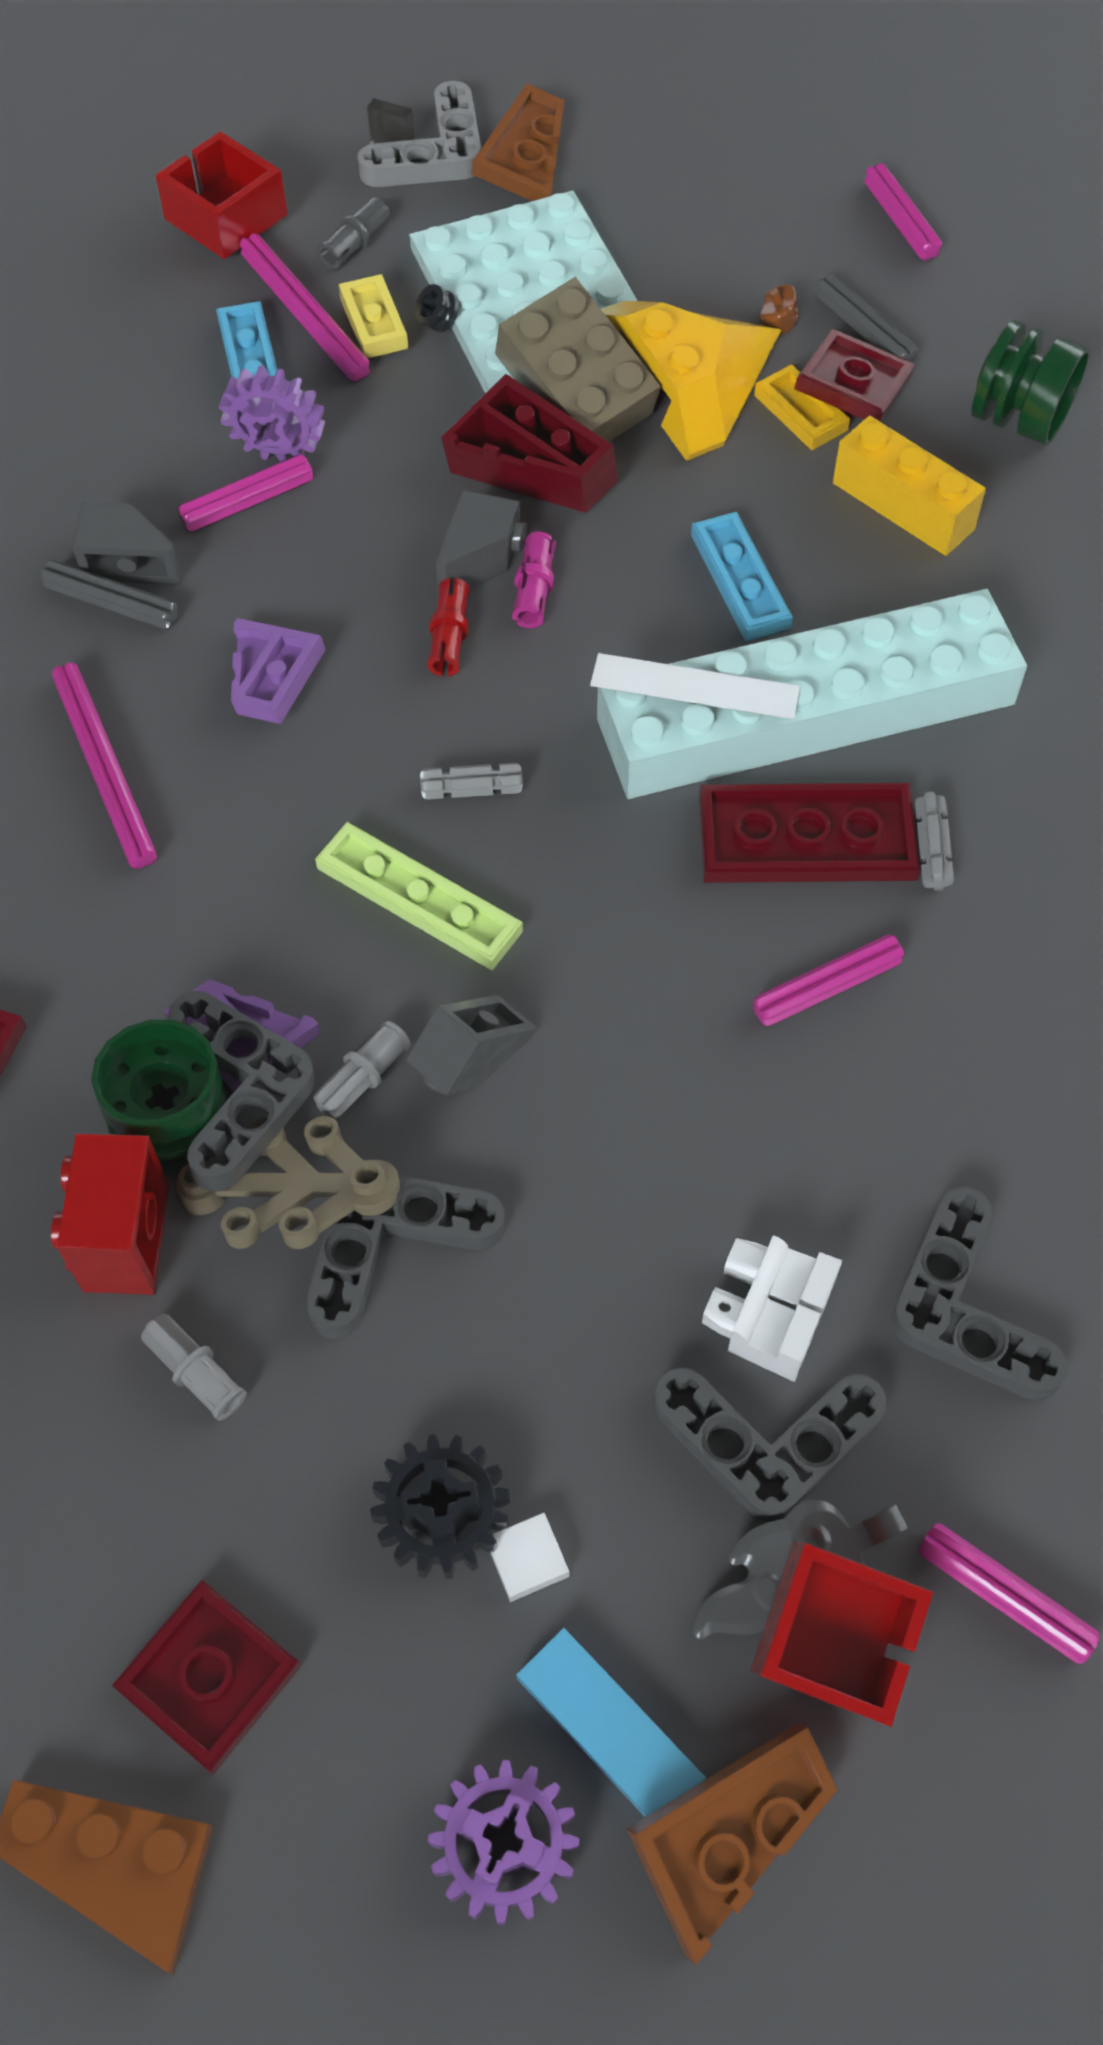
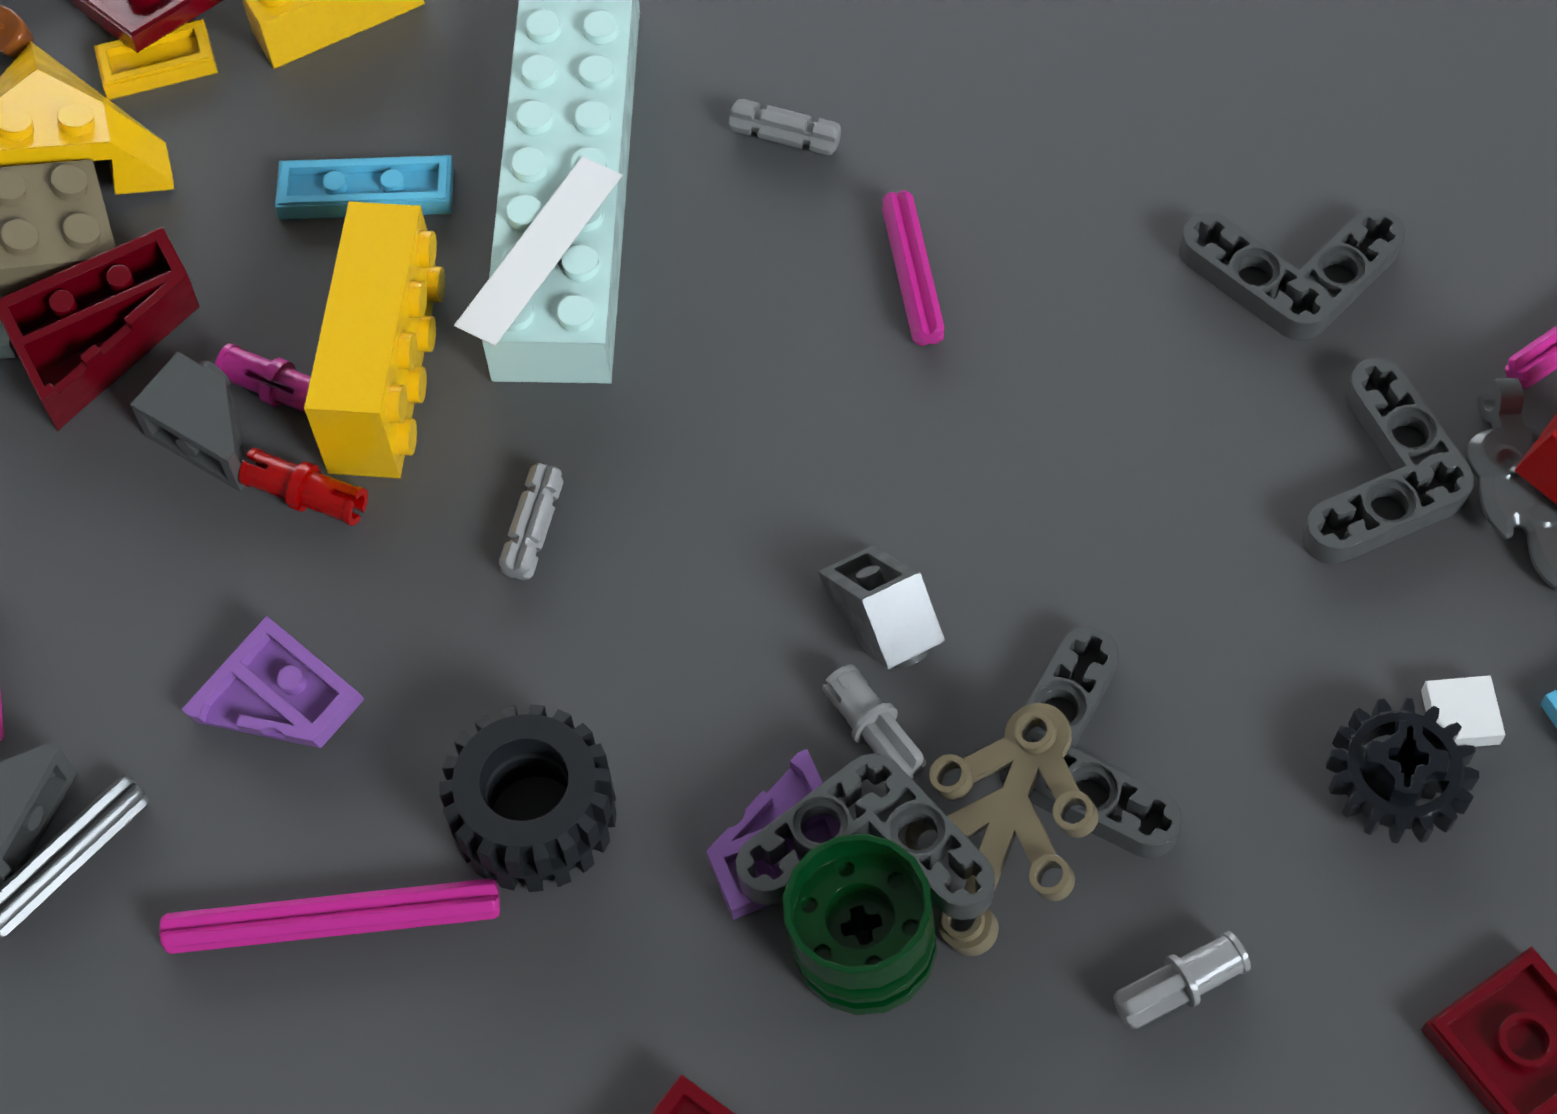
camera: 70 degrees left, 0 degrees up
red brick [51,1133,170,1295] -> none
yellowish green tile [315,822,523,971] -> none
dark red tile [699,782,920,883] -> none
white hips [702,1235,843,1382] -> none
none -> yellow brick [304,201,445,479]
none -> black tyre [439,705,617,892]

